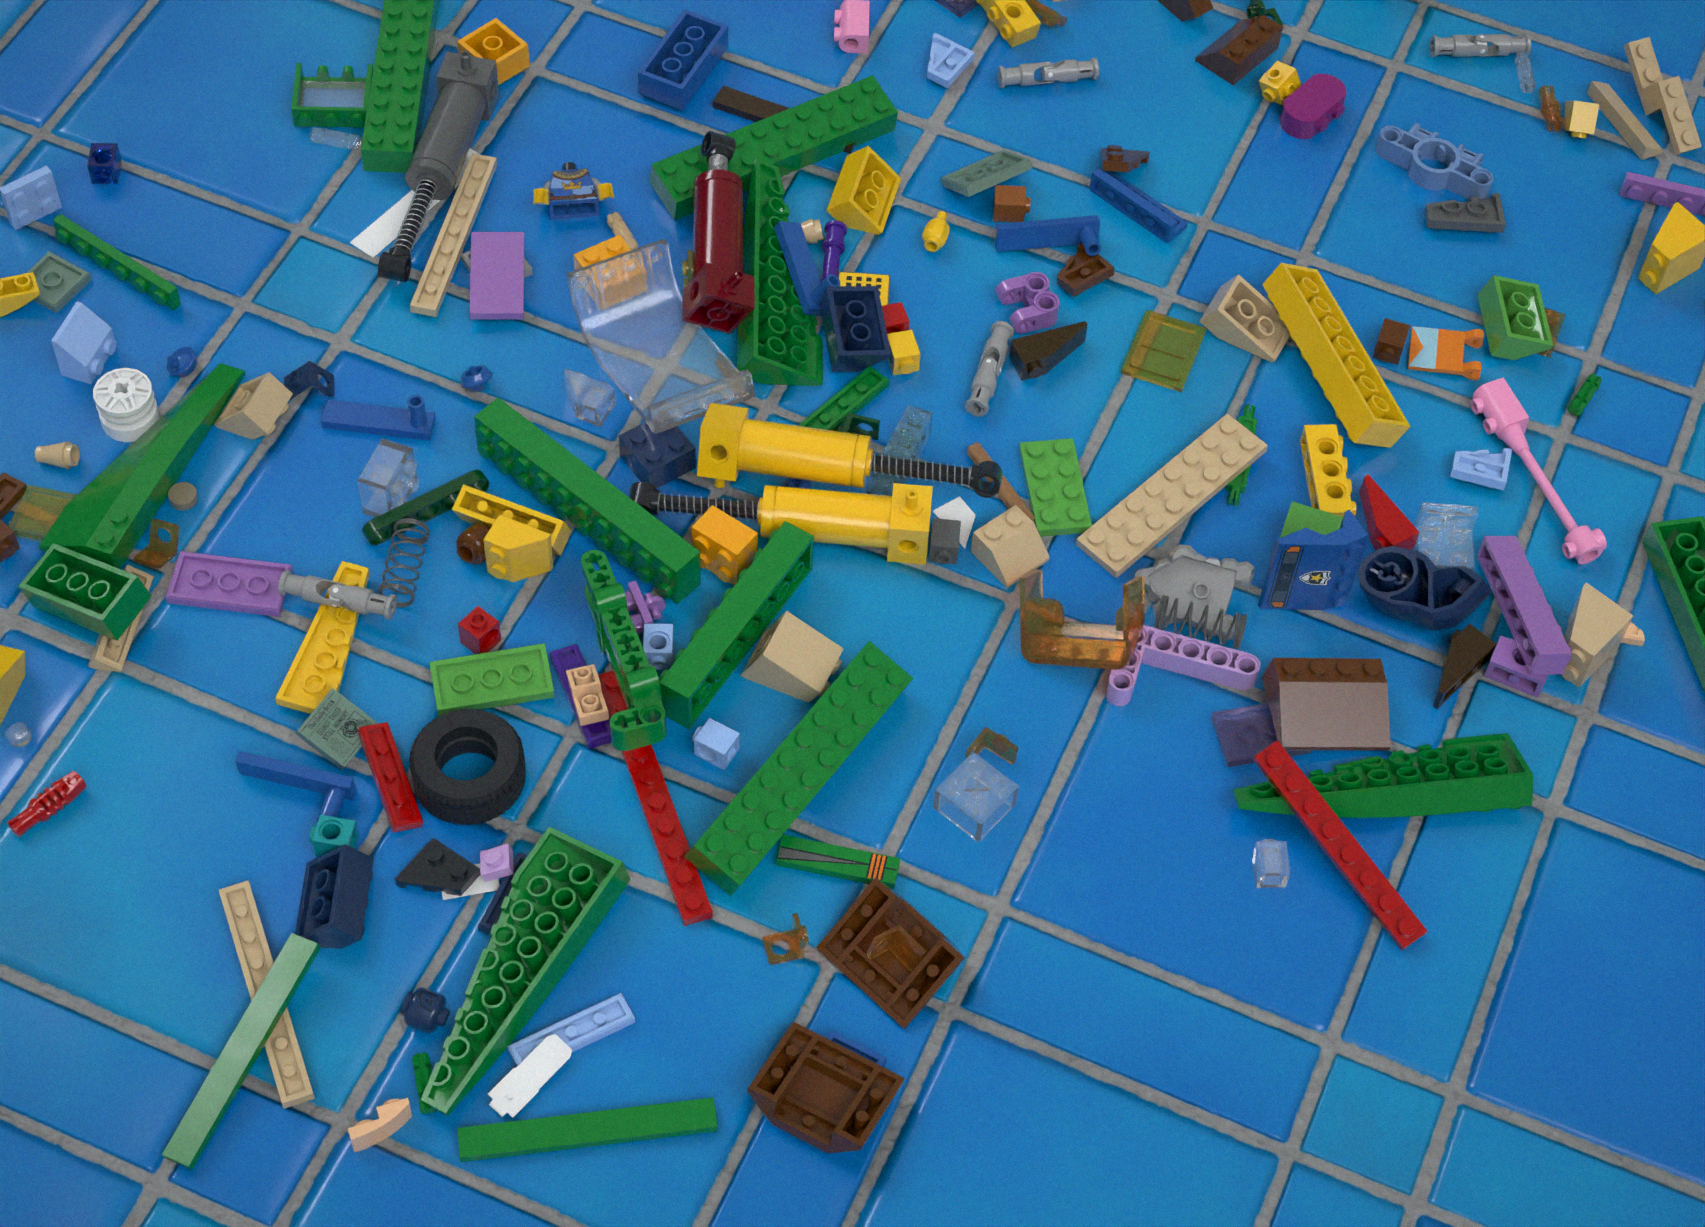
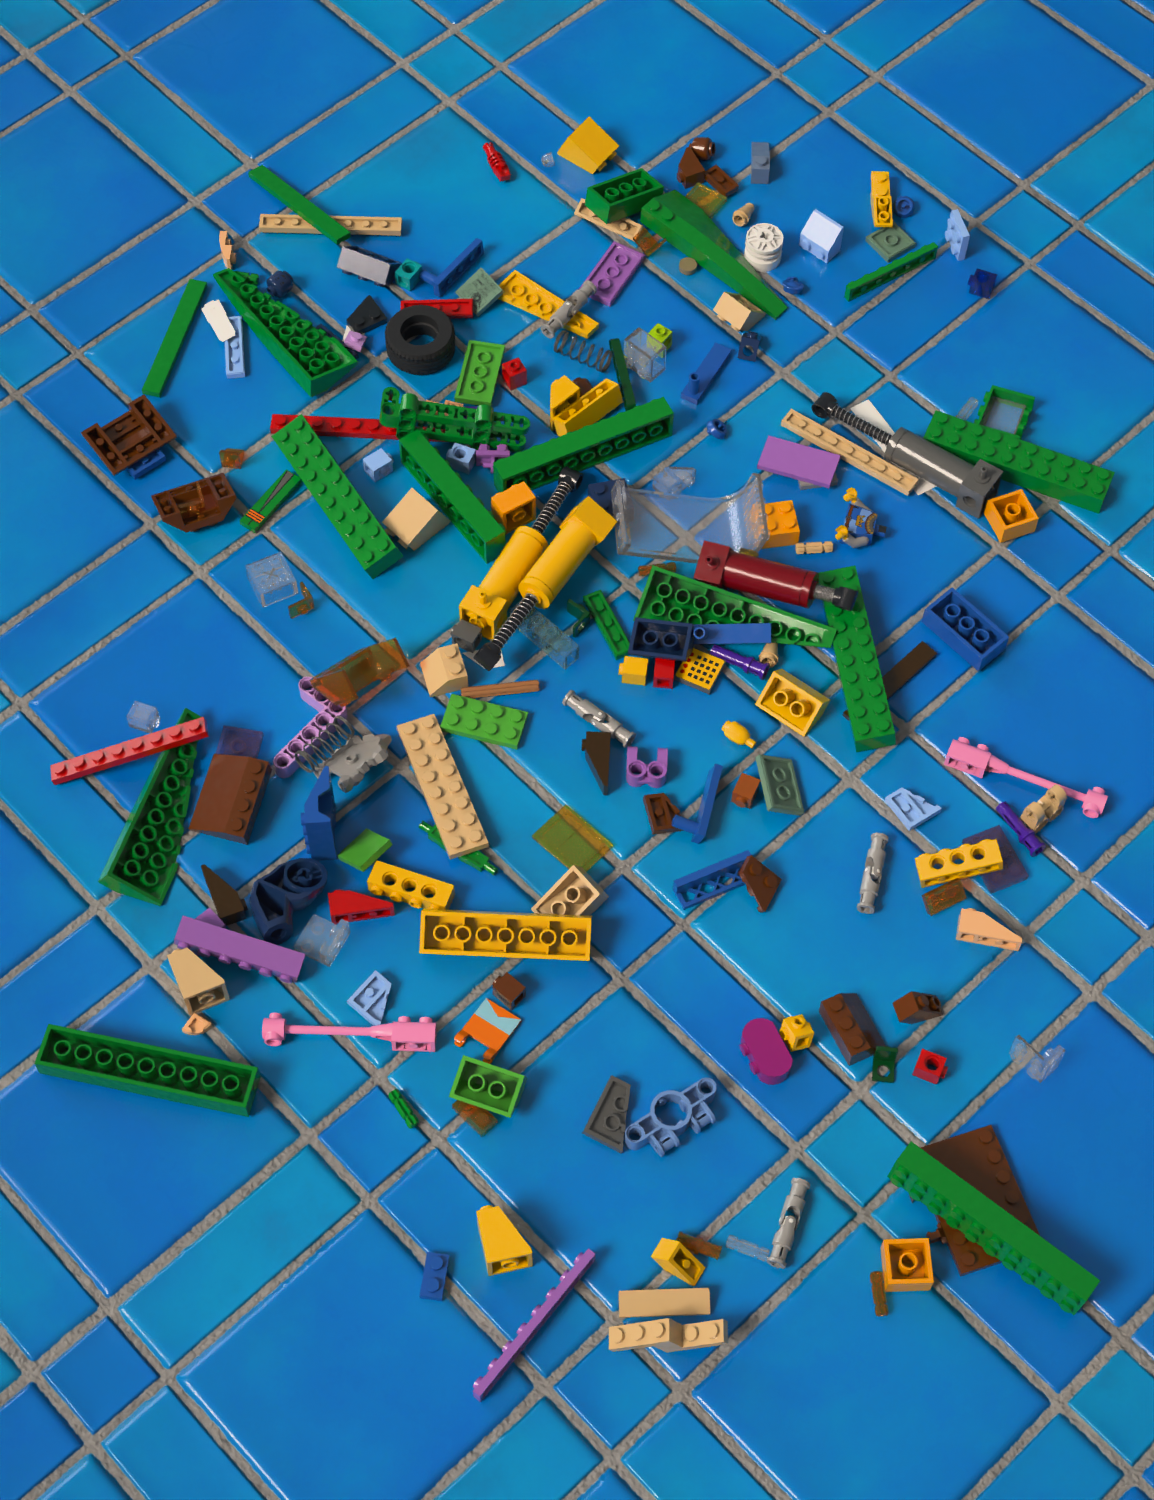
camera: 115 degrees right, 5 degrees up
none -> lime brick [646,323,673,357]

